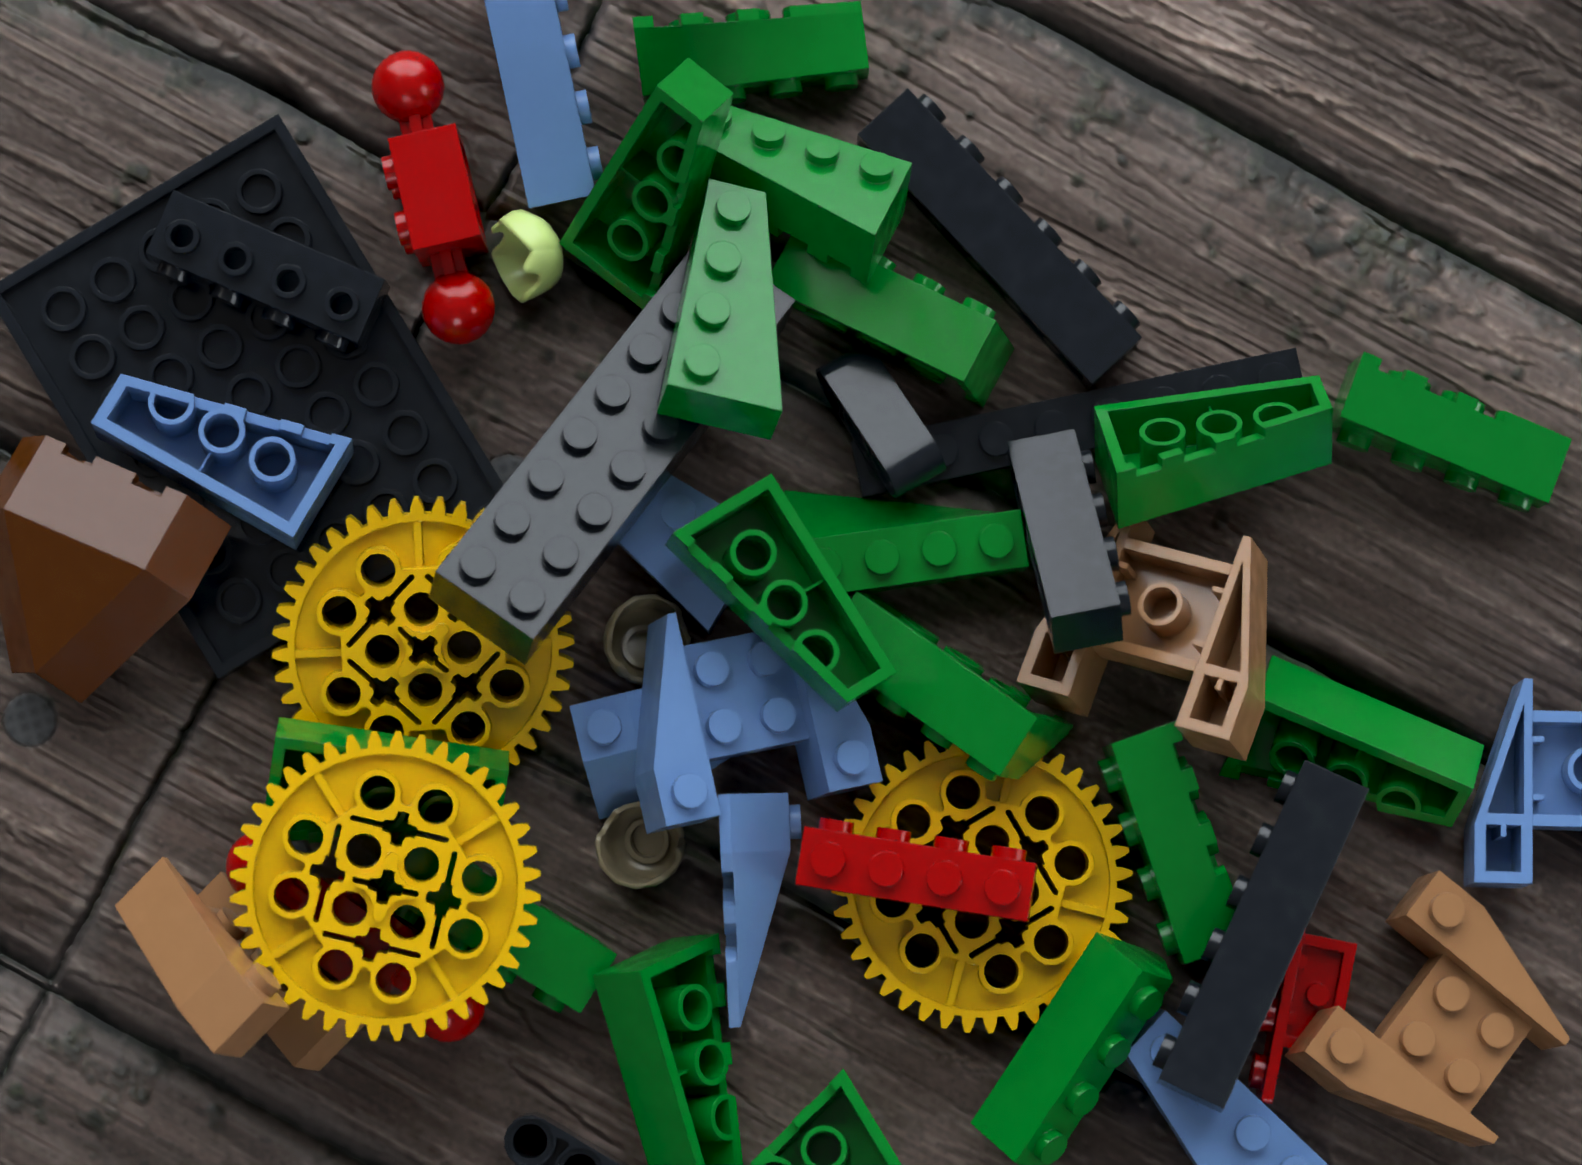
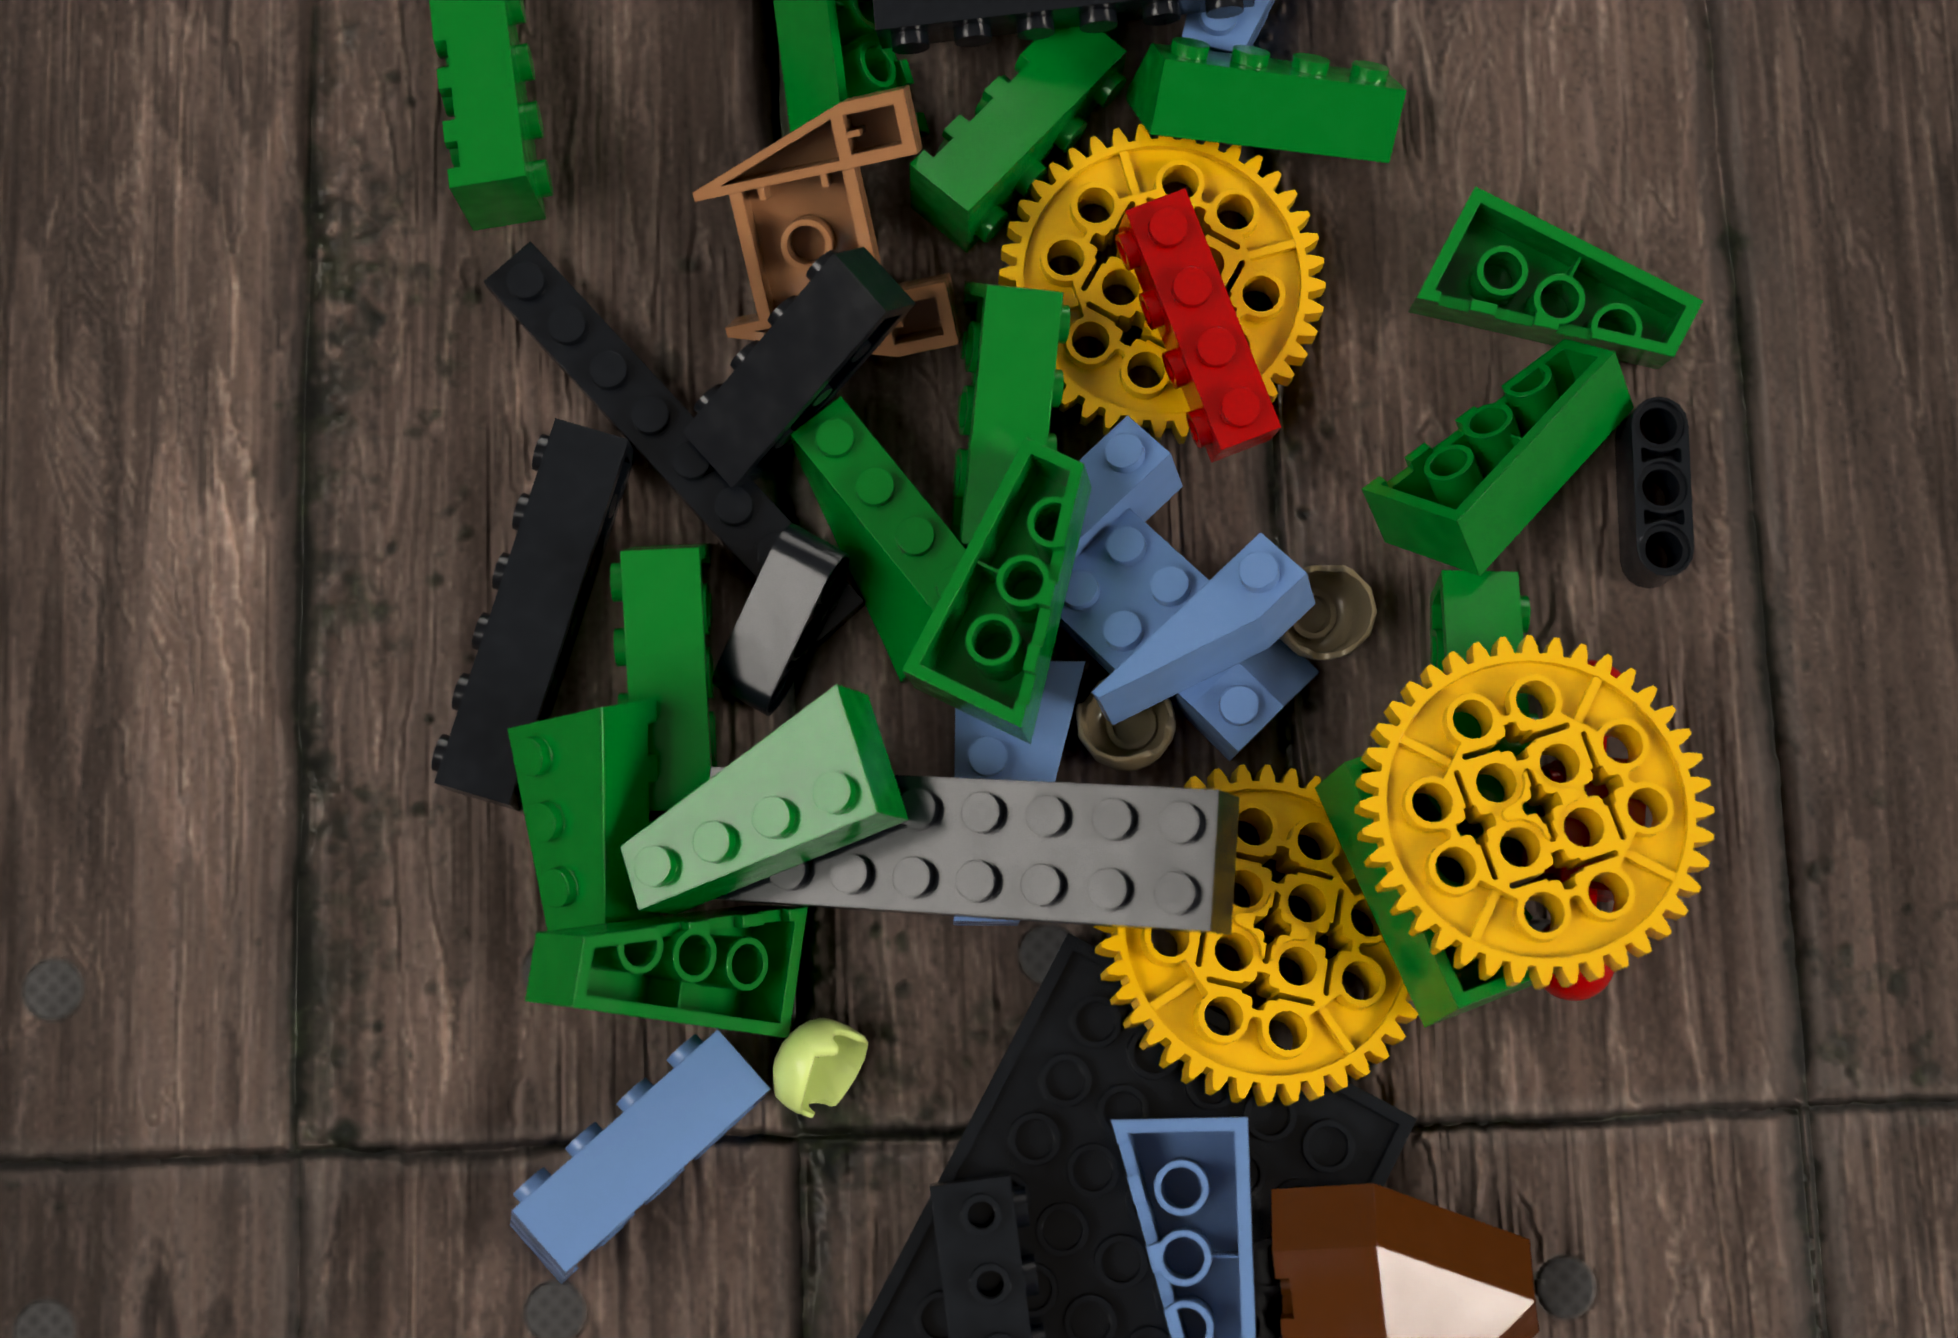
camera: 125 degrees left, 5 degrees down
medium nougat wedge [115,857,366,1071] -> none
red brick [371,50,495,345] -> none
green wedge [632,1,869,105] -> none
medium blue wedge [718,793,802,1028] -> none
green wedge [1094,375,1333,529] -> none

